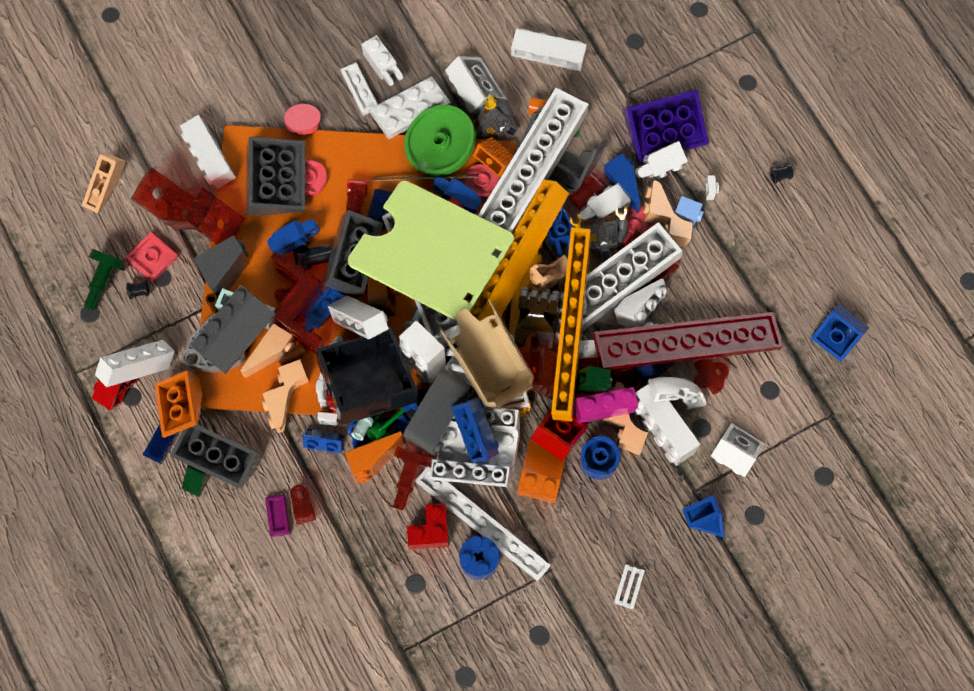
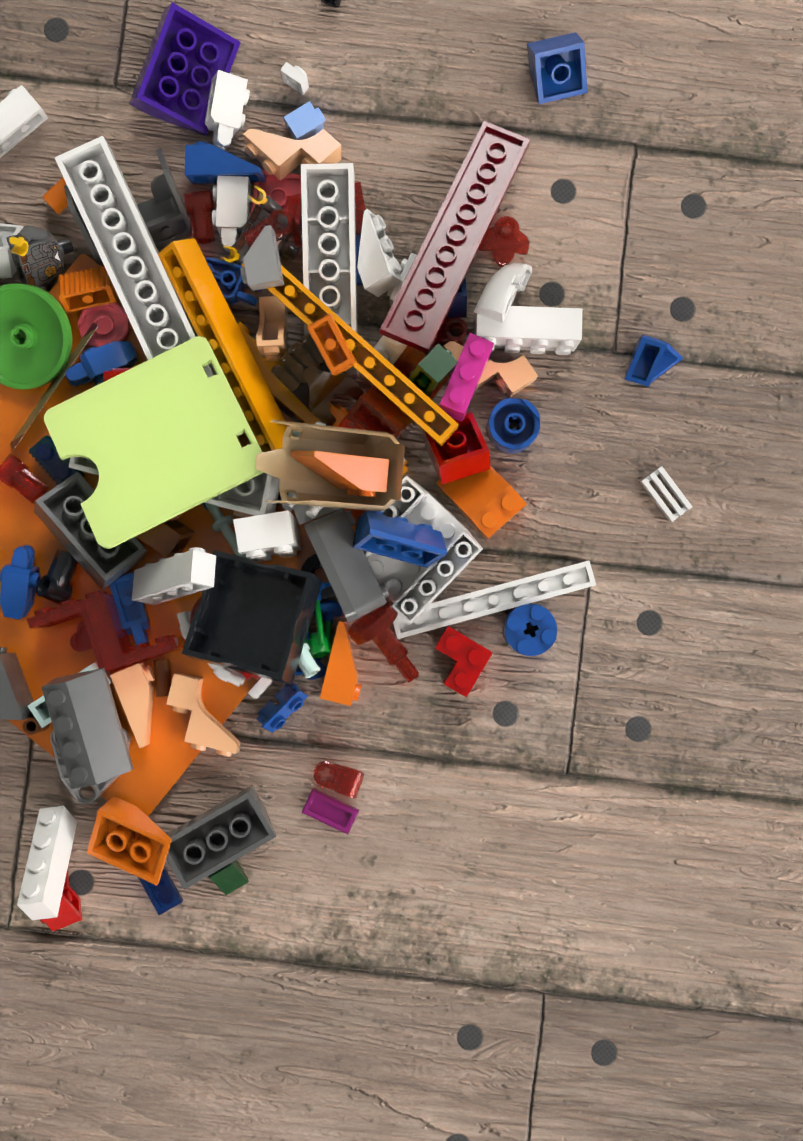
camera: 60 degrees left, 15 degrees up
white slope [711,423,765,477] -> none
none -> light grey slope [241,225,284,291]
none -> clear red piece [243,210,295,248]
none -> slope [291,451,389,497]
none -> orange brick [307,313,357,375]

